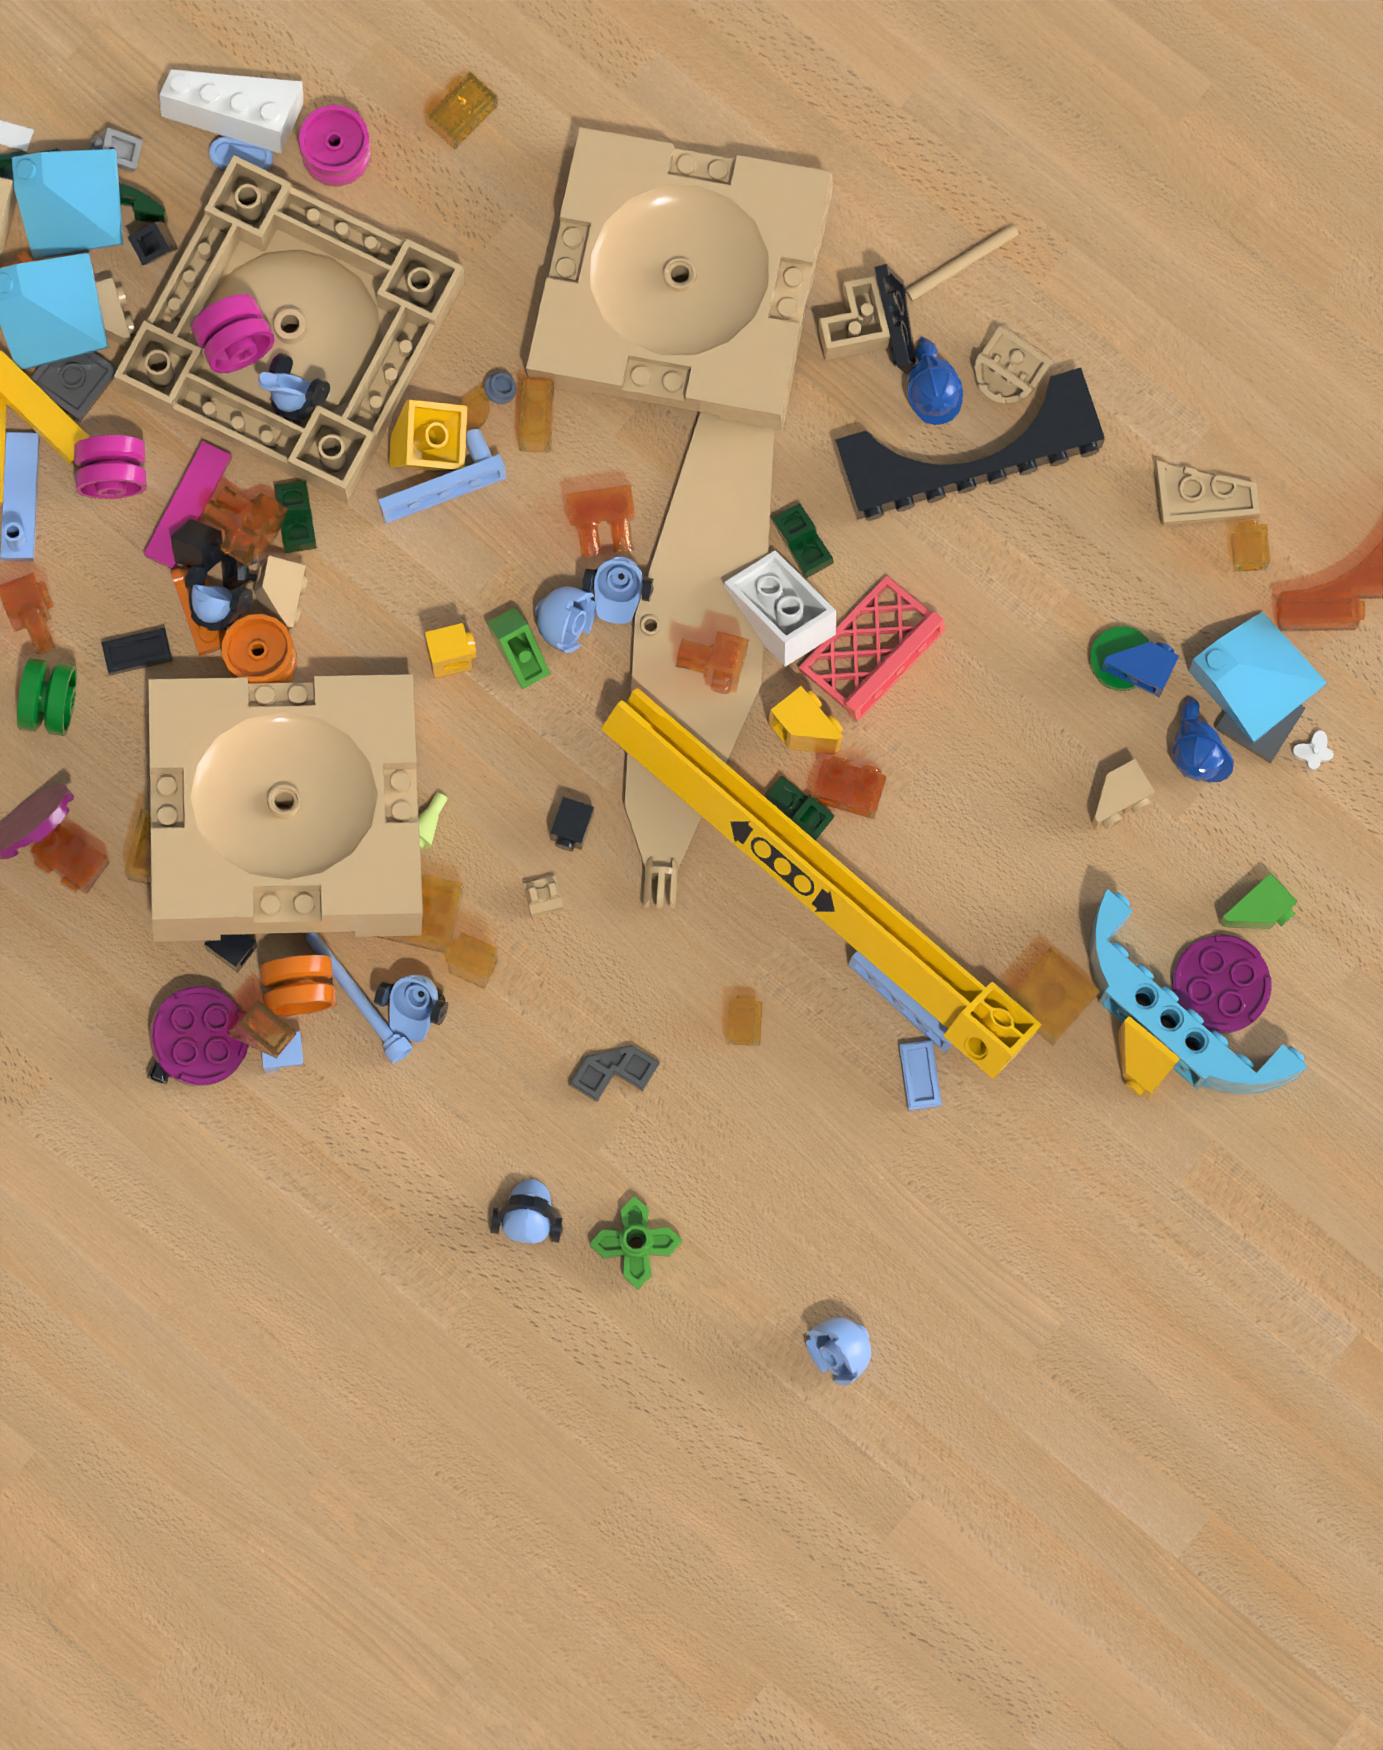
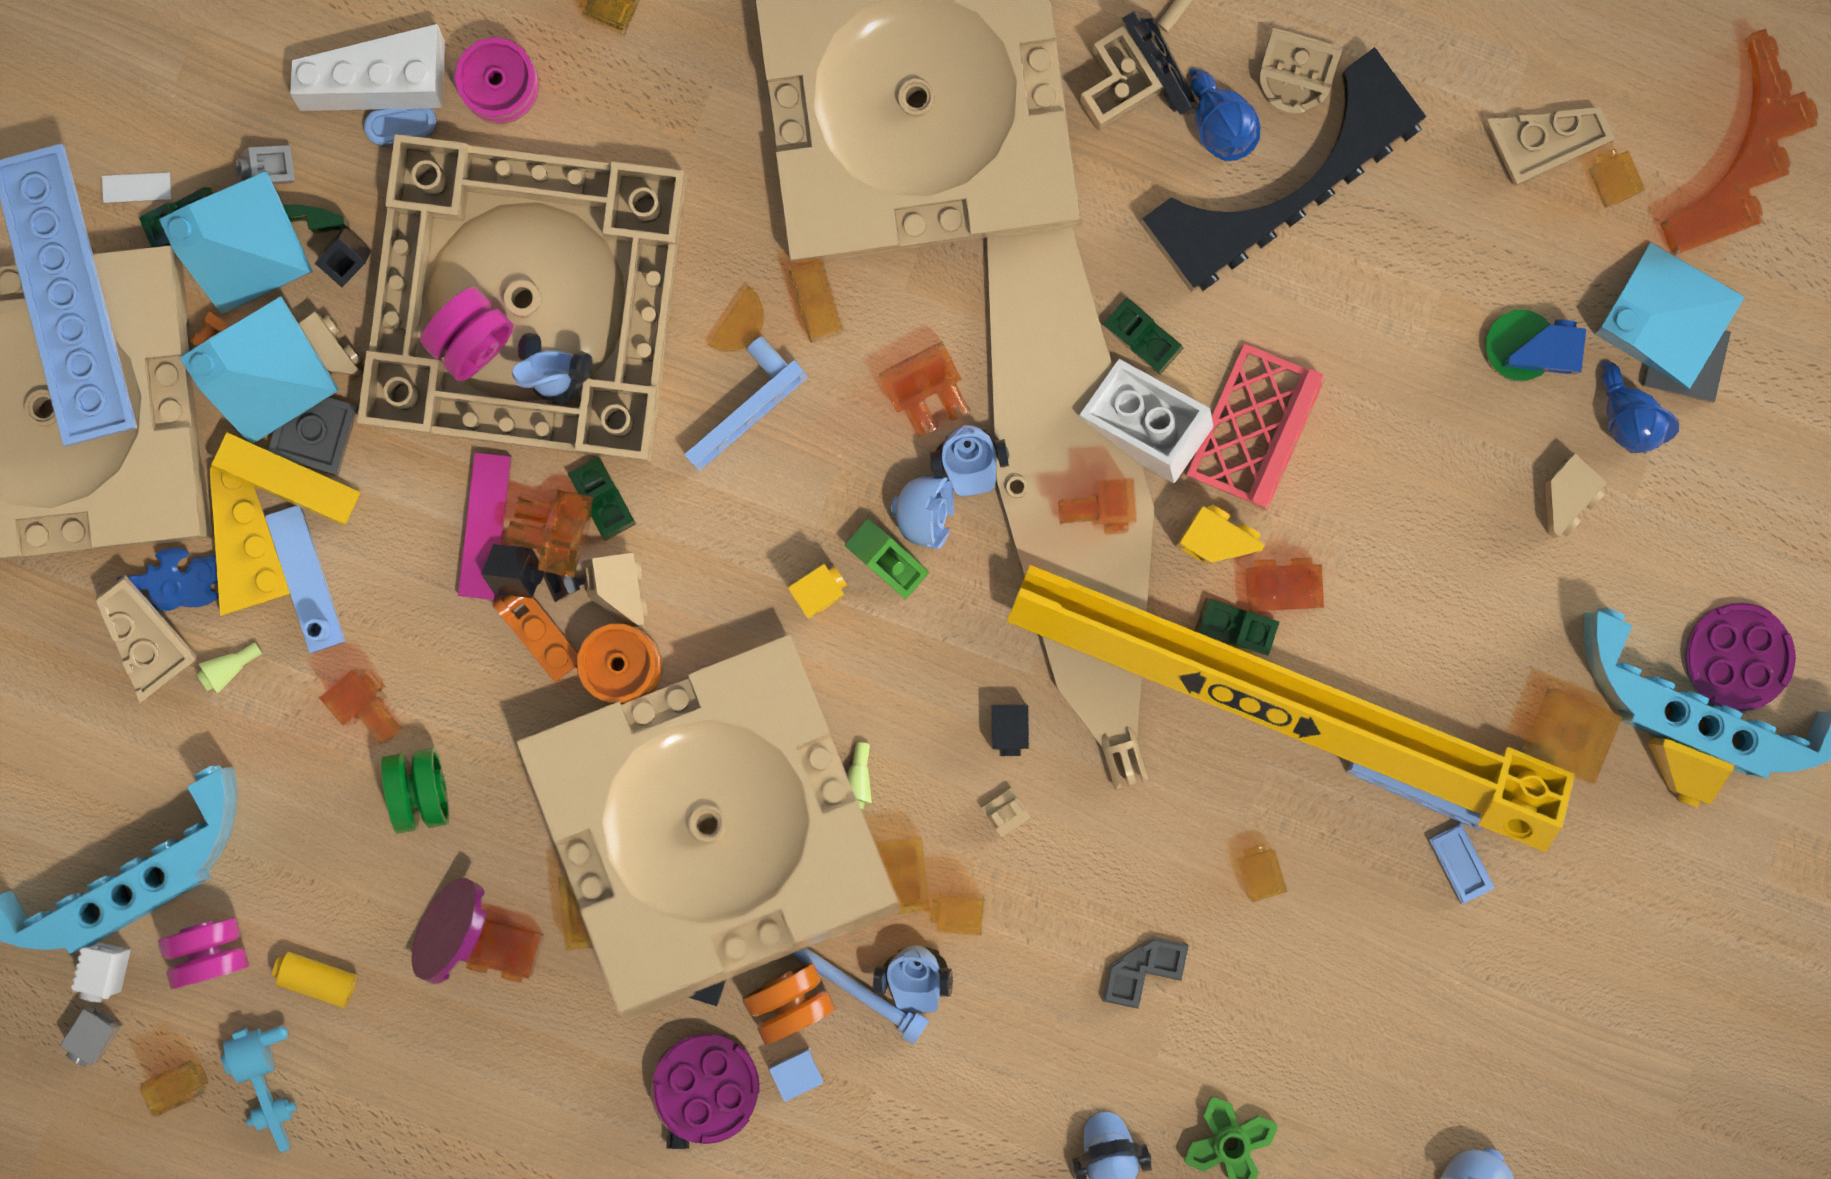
camera: 15 degrees left, 10 degrees up
dark pink wheel [74,435,147,499] -> none
black tile [101,628,173,676] -> none
cap [185,565,253,631] -> none
clear orange slope [227,999,297,1058] -> none
yellow slope [389,400,467,471] -> none
sand blue plate [484,373,516,404] -> none
bright green slope [1219,873,1298,929] -> none
white piece [1292,730,1334,771] -> none

